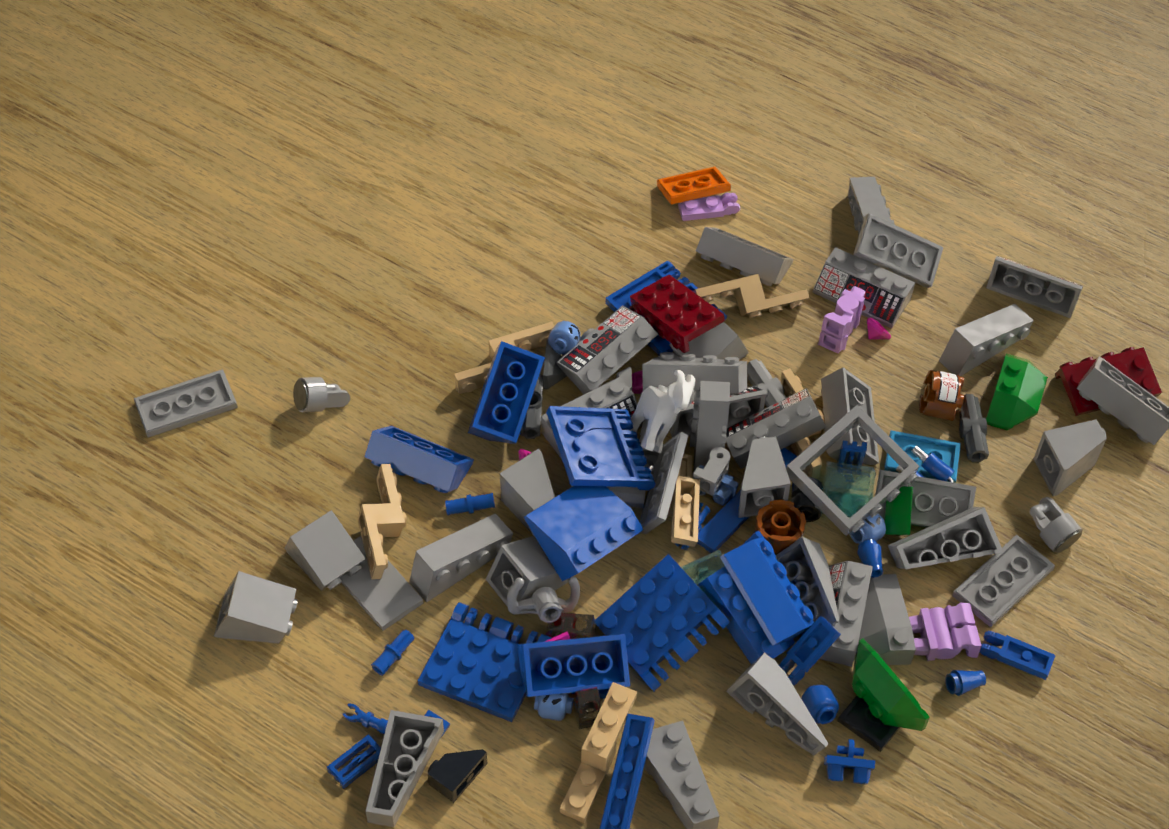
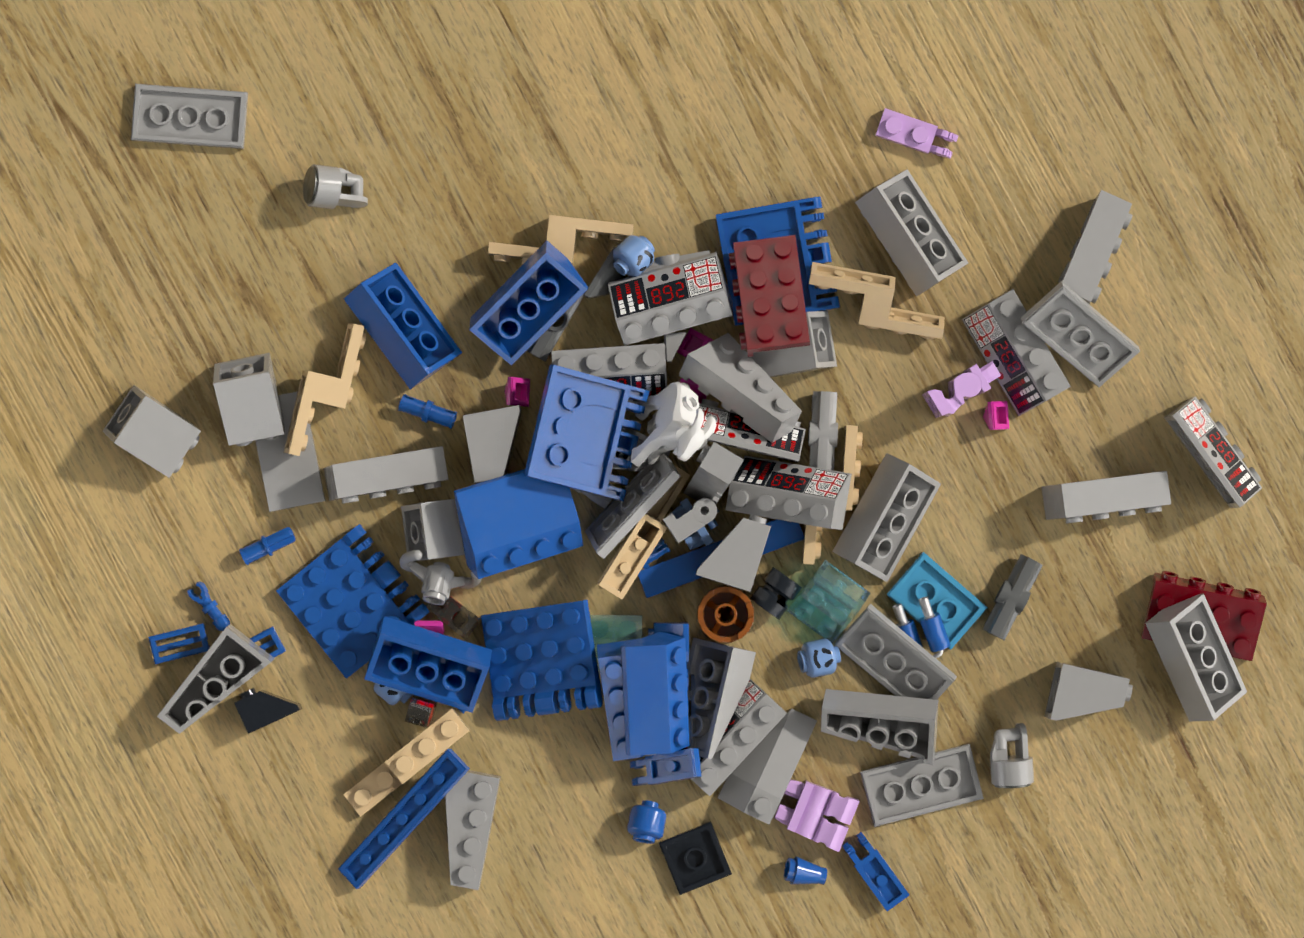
camera: 30 degrees right, 35 degrees up
orange tile [657,167,731,205] -> none
light grey wedge [726,653,828,756] -> none
light grey window [786,405,919,536] -> none
blue hips [824,739,875,785] -> none
blue tile [837,440,867,472] -> none
green wedge [852,638,930,731] -> none
blue cone [857,539,884,578] -> none
green slope [885,486,913,536] -> none
dark orange brick [919,370,964,421] -> none
green wedge [986,353,1048,431] -> none

